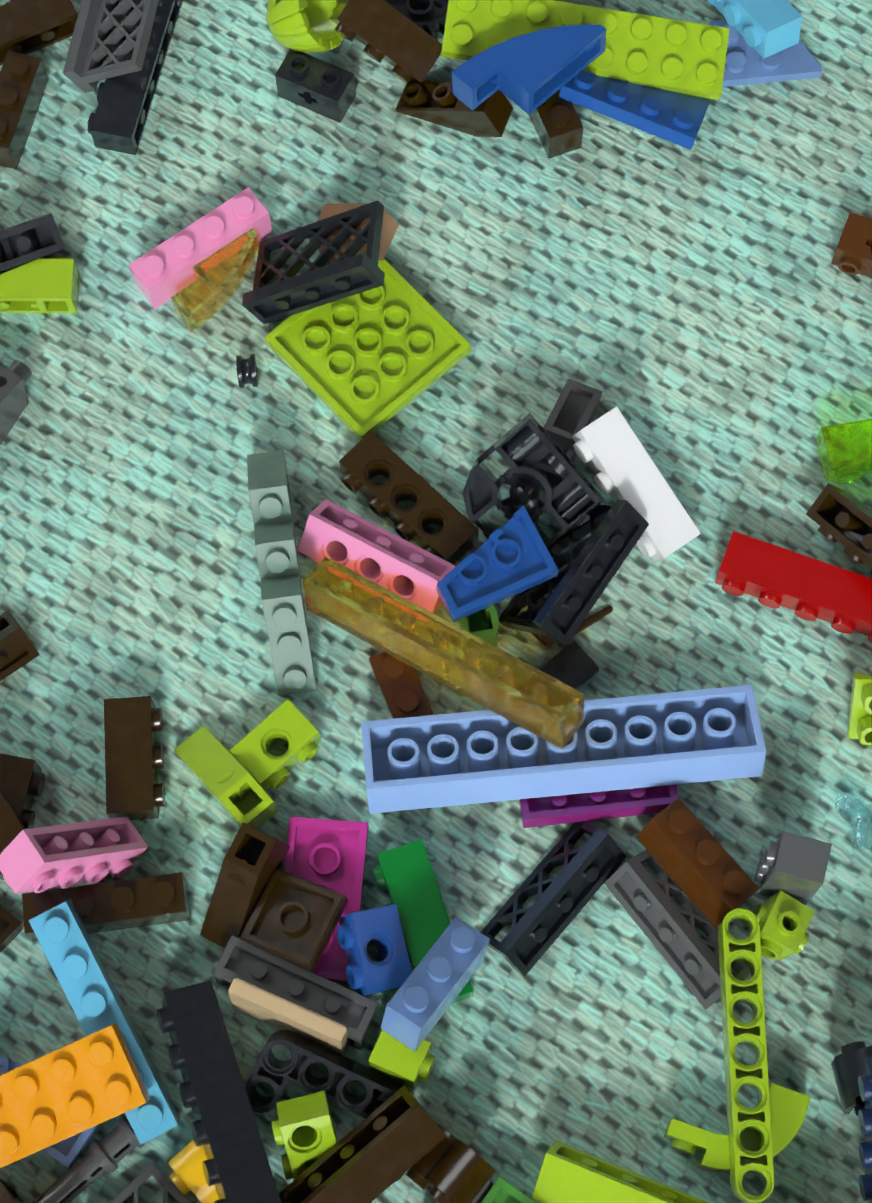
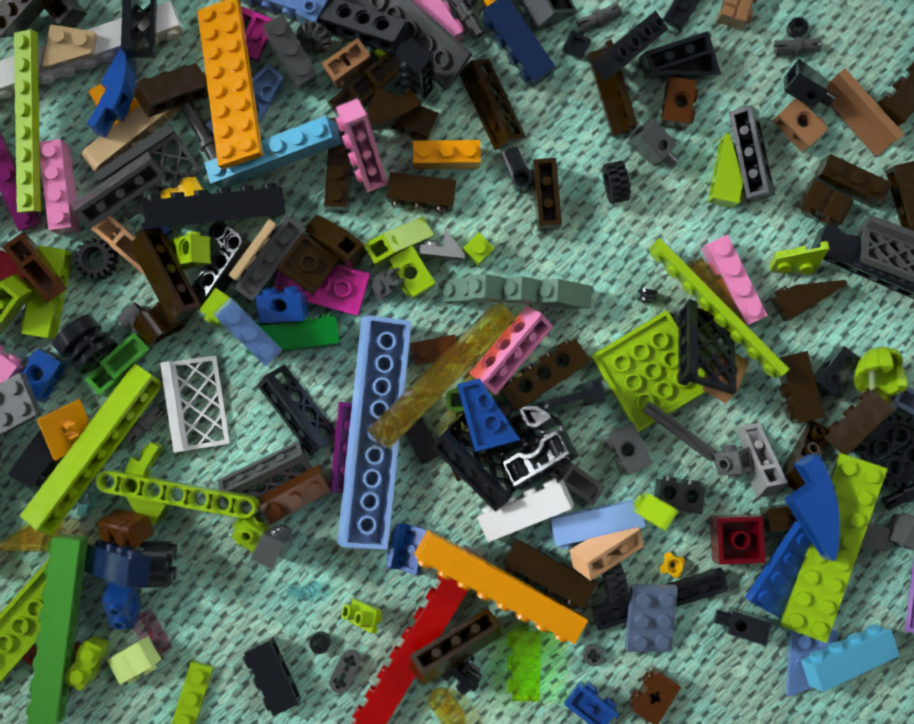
camera: 95 degrees right, 15 degrees up
none -> reddish brown brick [98,509,154,548]
none -> dark grey pin [124,403,166,446]
none -> white fence [160,355,230,453]
none -> dark grey plate [369,267,405,301]
none -> blue bracket [387,523,427,575]
none -> light orange brick [413,140,481,169]
none -> light orange brick [414,529,588,644]
none -> light grey slope [420,230,465,262]
none -> lime brick [463,232,495,267]
none -> black piece [501,146,533,193]
none -> dark brown brick [502,538,597,609]
none -> dark brown brick [531,158,562,231]
none -> black fence [538,378,607,408]
none -> light blue brick [549,499,646,549]
none -> light nougat slope [570,527,643,581]
none -> dark grey bush [582,643,604,666]
none -> black plate [591,567,728,631]
none -> black tyre [602,161,631,204]
none -> black tyre [602,562,630,605]
none -> dark grey brick [605,422,653,475]
none -> sand blue plate [625,584,678,652]
none -> lime slope [632,492,678,531]
none -> dark grey axle [643,402,717,461]
none -> lime plate [648,238,789,378]
none -> pearl dark grey brick [654,475,706,514]
none -> yellow plate [659,552,685,578]
none -> dark red brick [710,514,766,565]
none -> black torso [713,607,772,646]
none -> dark grey brick [714,445,754,479]
none -> light grey slope [738,423,788,498]
none -> lime wing [769,241,829,275]
none -> dark brown slope [770,280,848,322]
none -> dark brown brick [779,351,825,423]
none -> dark brown brick [797,180,854,227]

